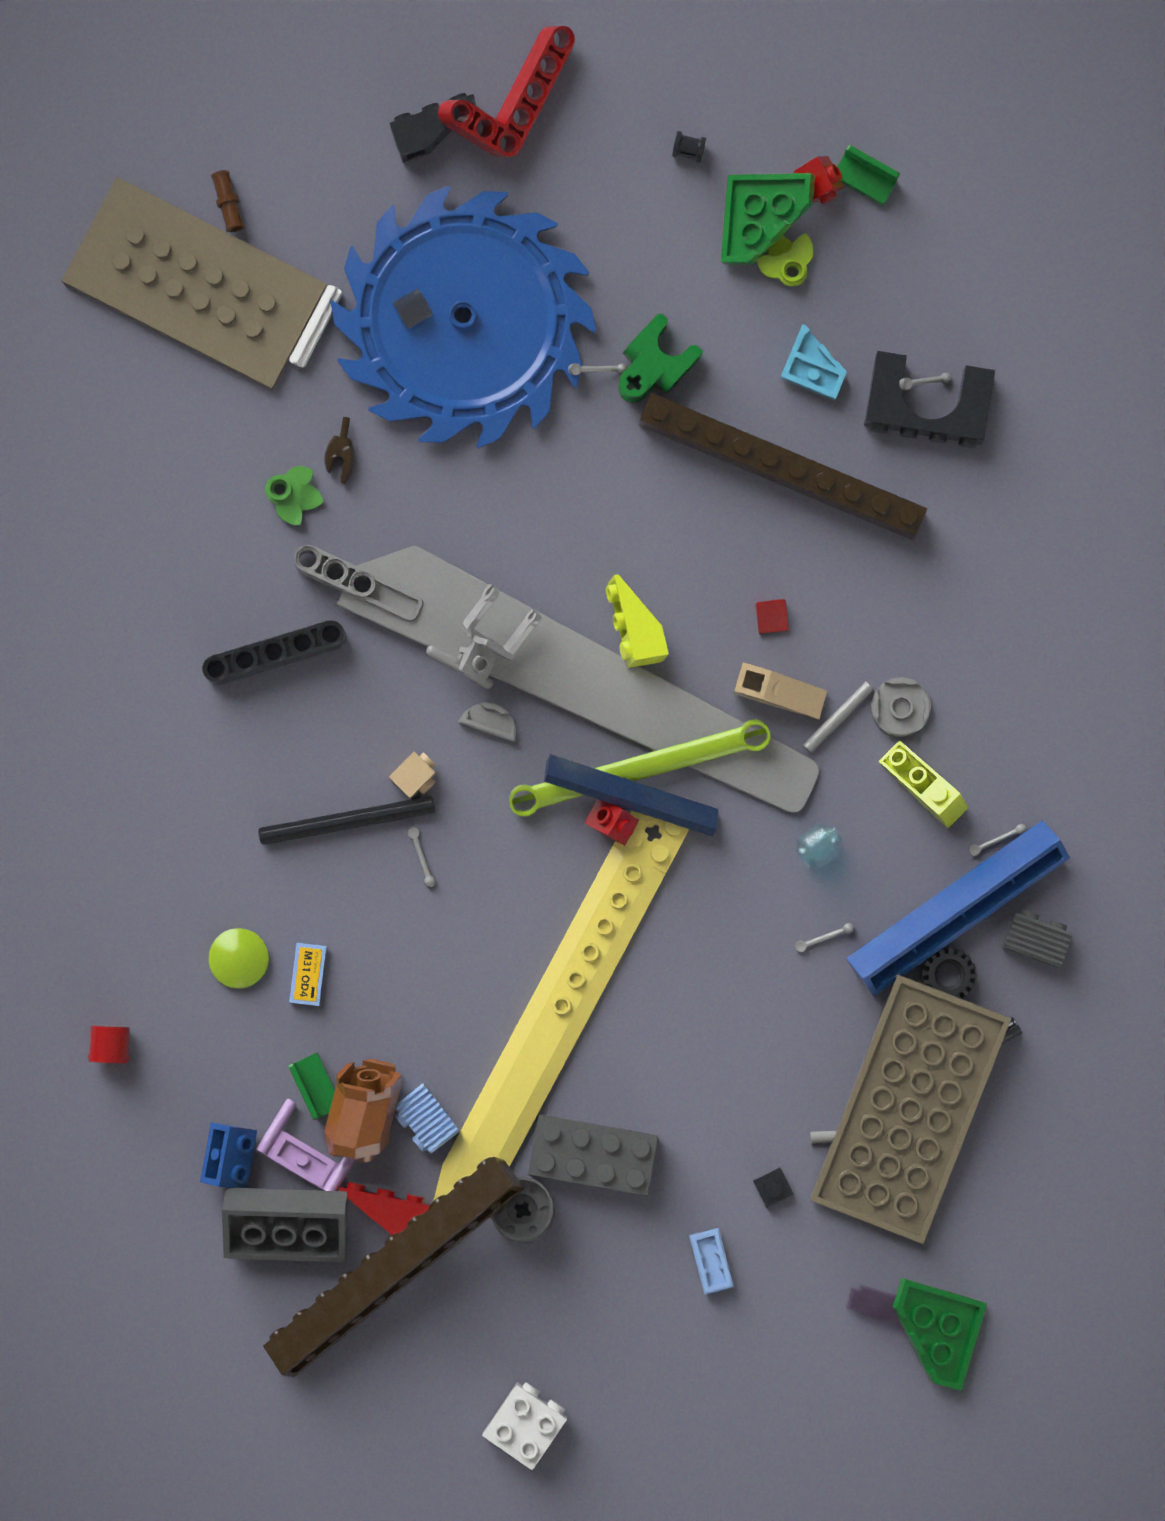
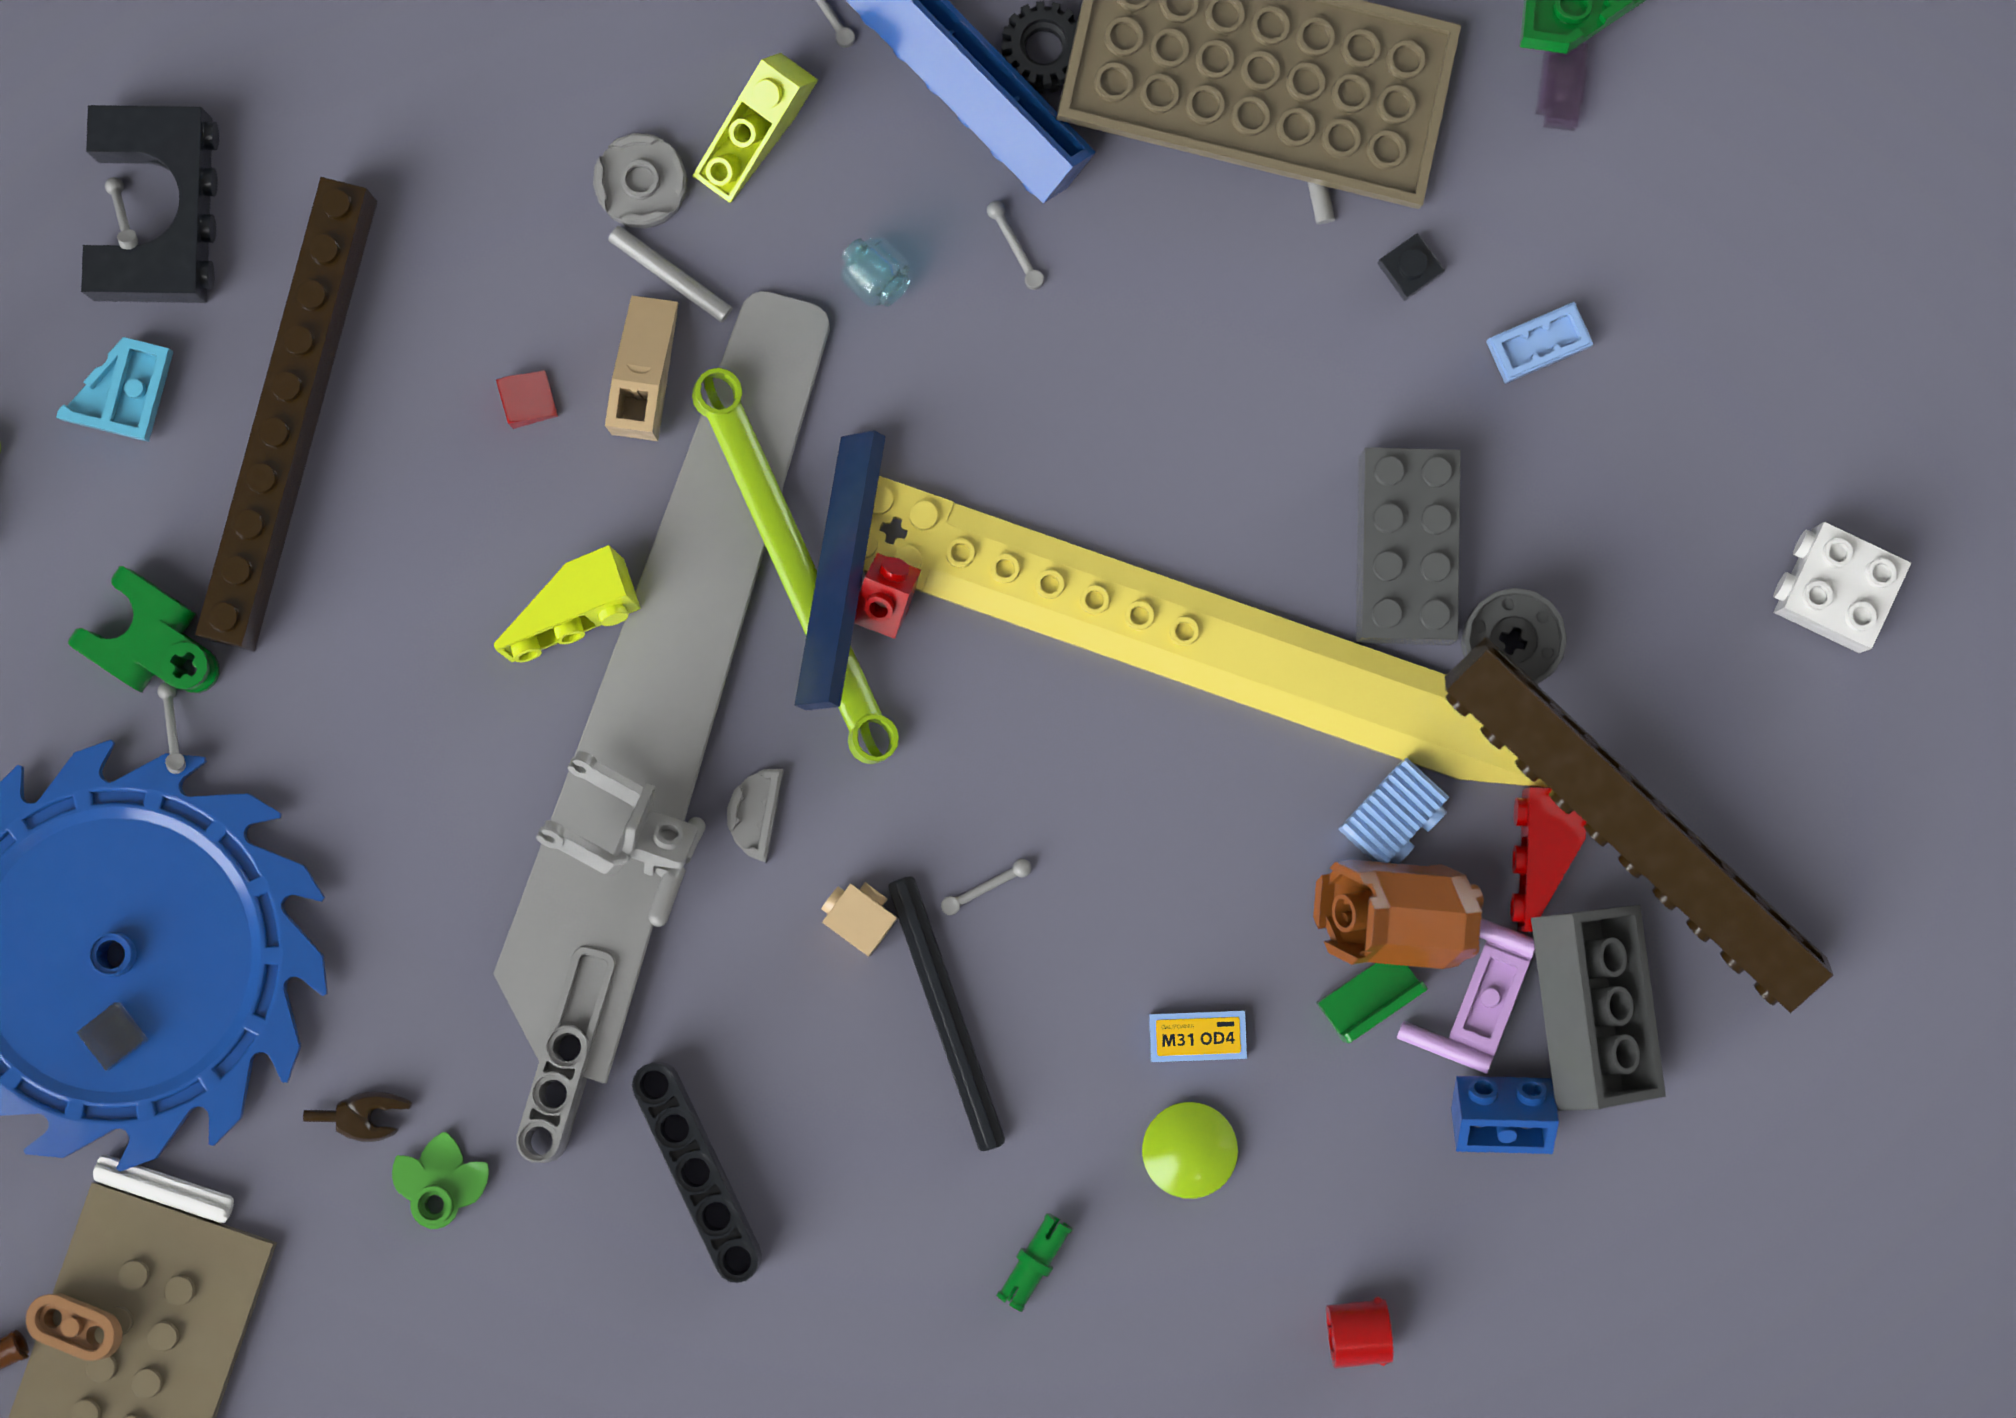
camera: 100 degrees left, 0 degrees up
none -> medium nougat plate [26,1293,122,1361]
none -> green pin [996,1213,1073,1312]

